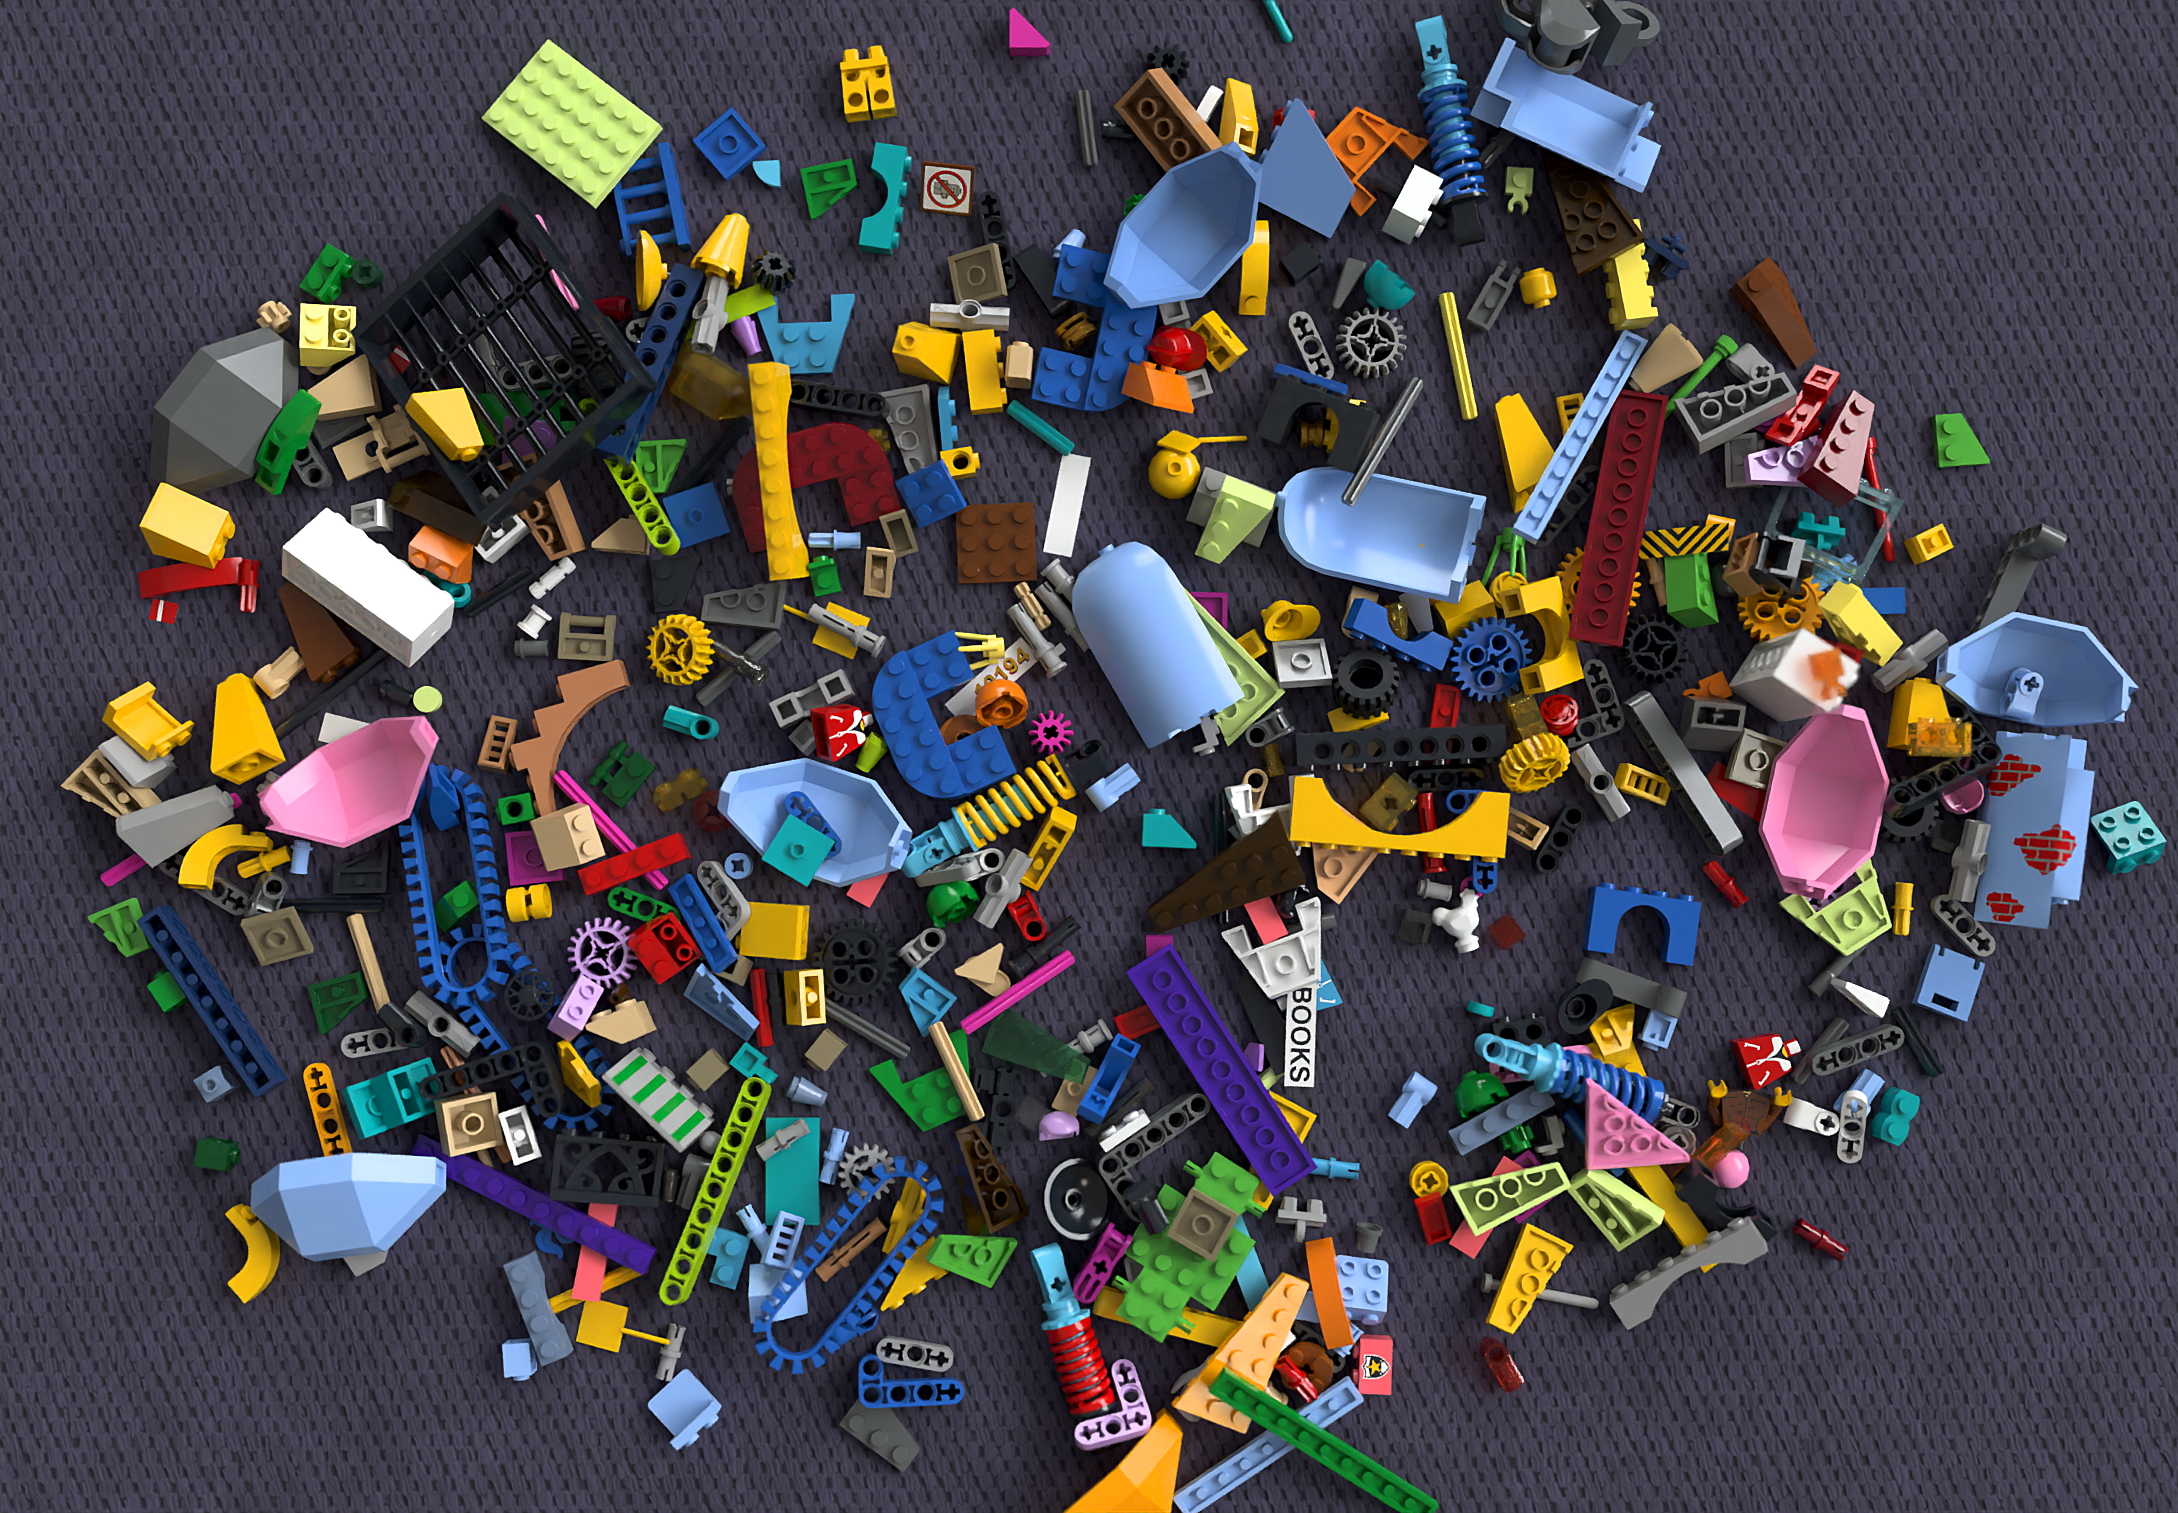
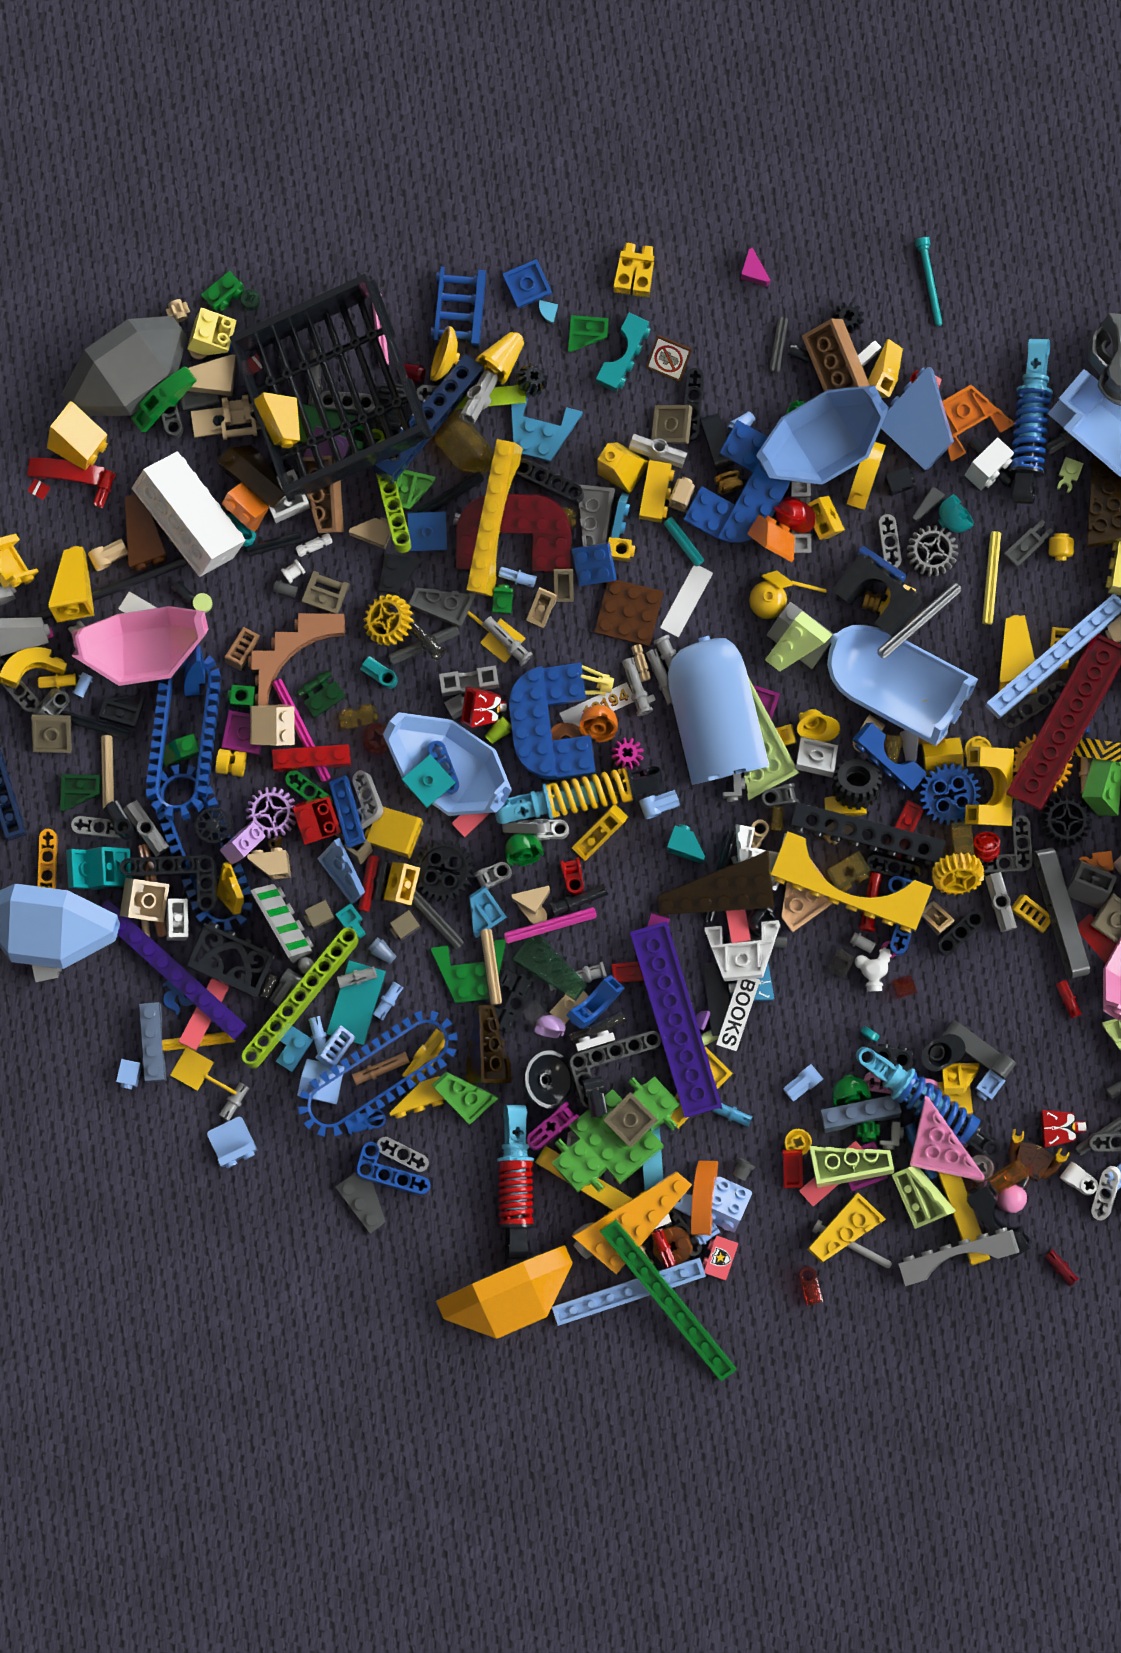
camera: 25 degrees right, 5 degrees down
white slope [351,499,393,532] -> none
yellowish green plate [482,39,663,209] -> none
medium blue wheel [725,853,754,879] -> none
medium lavender cone [730,316,762,357] -> none
light grey gear [837,1143,896,1202] -> none
light grey piece [973,848,1033,928] -> none
lavender beam [1075,1359,1151,1450] -> none
light grey hips [1275,1197,1326,1242] -> none
bright green plant [1481,527,1526,587] -> none
blue arch [1582,882,1701,966] -> none

